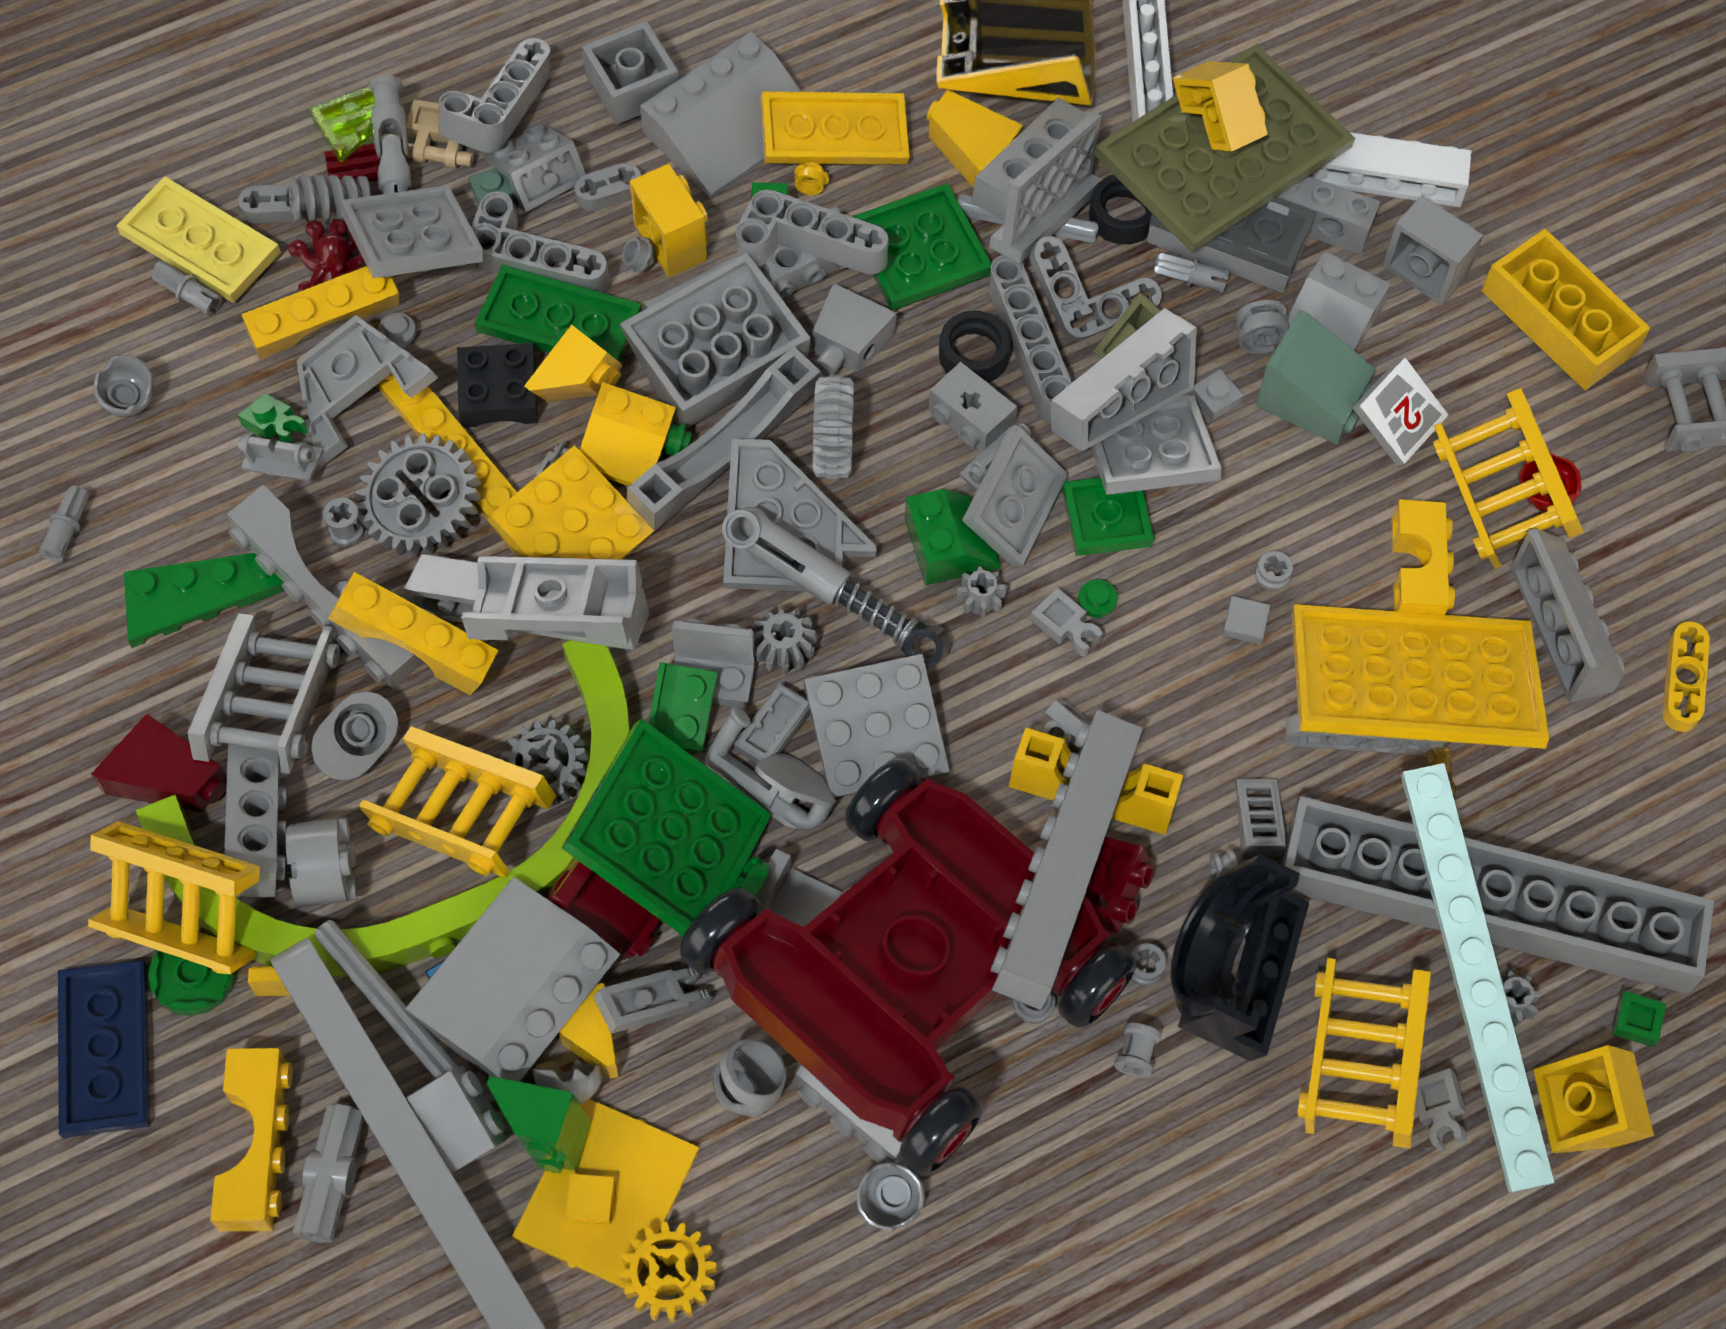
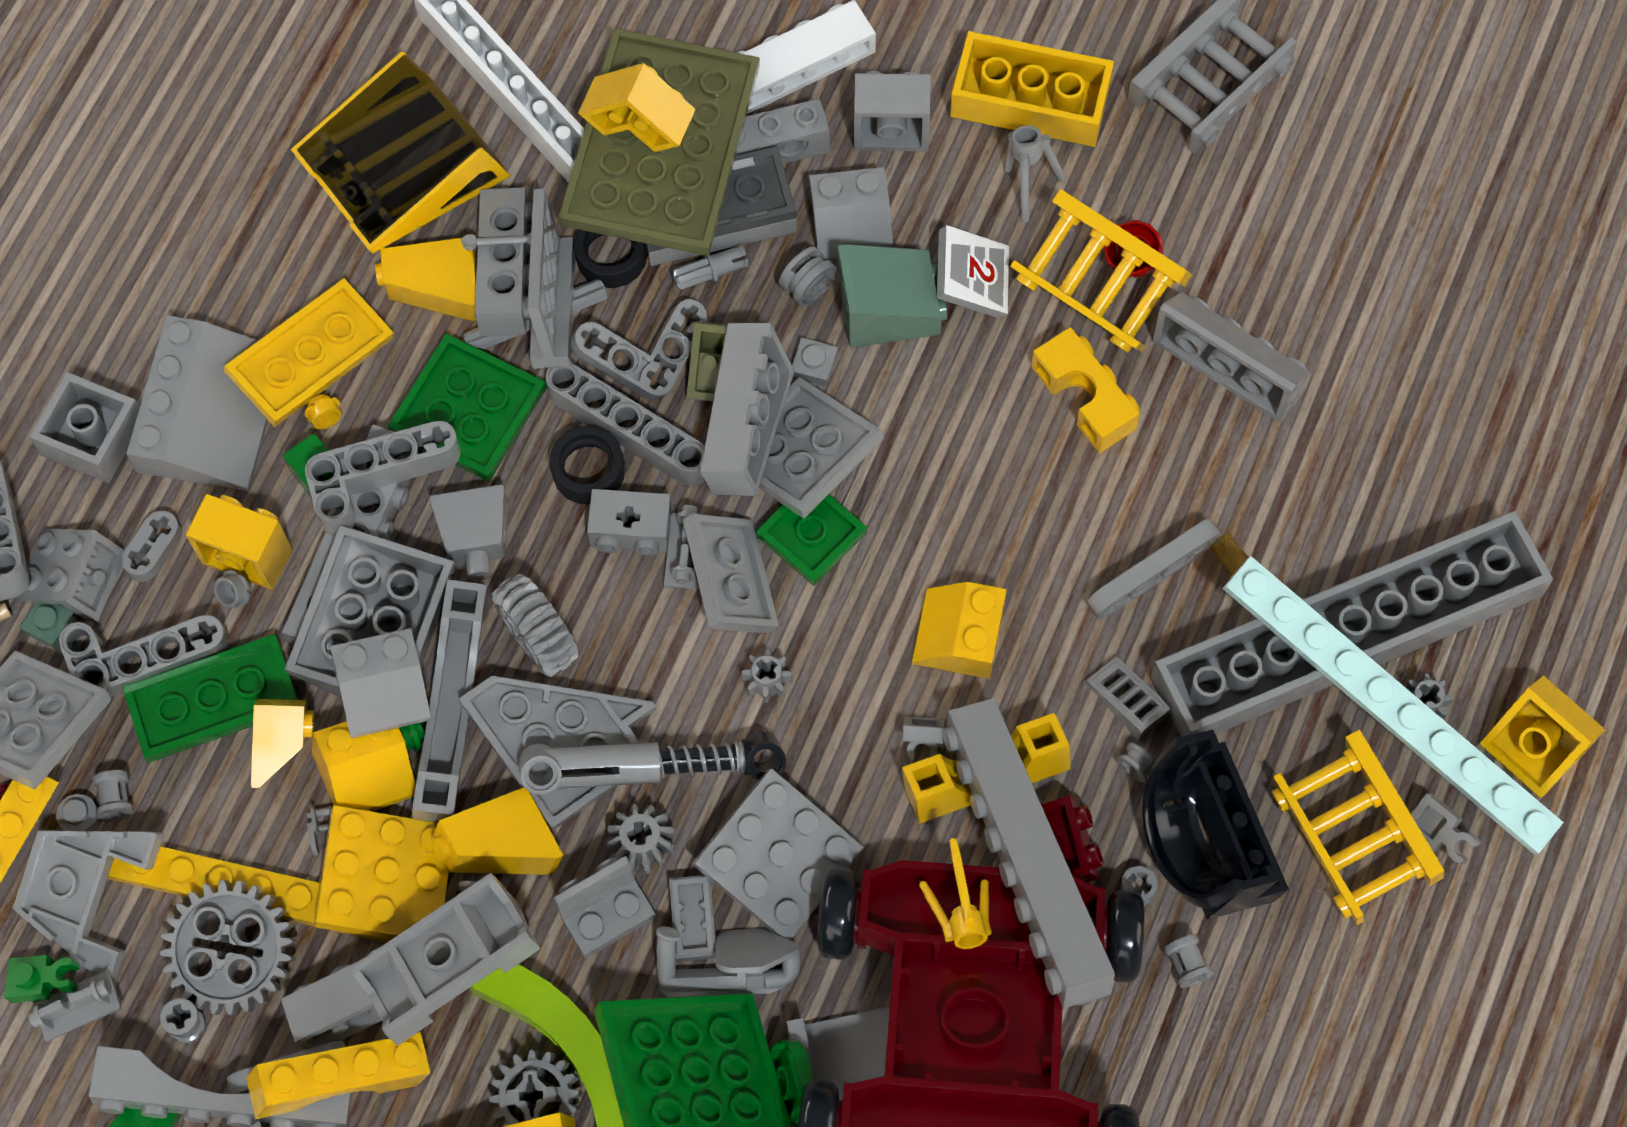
camera: 35 degrees left, 5 degrees up
black brick [457,343,538,428] -> none
green plate [648,662,719,752] -> none
green slope [905,488,1001,586] -> none
light grey plate [1030,588,1103,657] -> none
green plate [1078,580,1118,618] -> none
light grey tile [1223,596,1270,645] -> none
light grey bush [1255,551,1293,591] -> none
yellow plate [1292,604,1549,749] -> none
green plate [1612,991,1666,1048] -> none
yellow beam [1662,621,1710,732] -> none
none -> light grey bush [92,770,133,821]
none -> light grey slope [330,628,431,738]
none -> yellow slope [432,787,563,875]
none -> light grey hinge [461,232,531,251]
none -> yellow slope [912,582,1007,679]
none -> yellow plant [919,838,992,949]
none -> light grey plant [1004,125,1065,223]

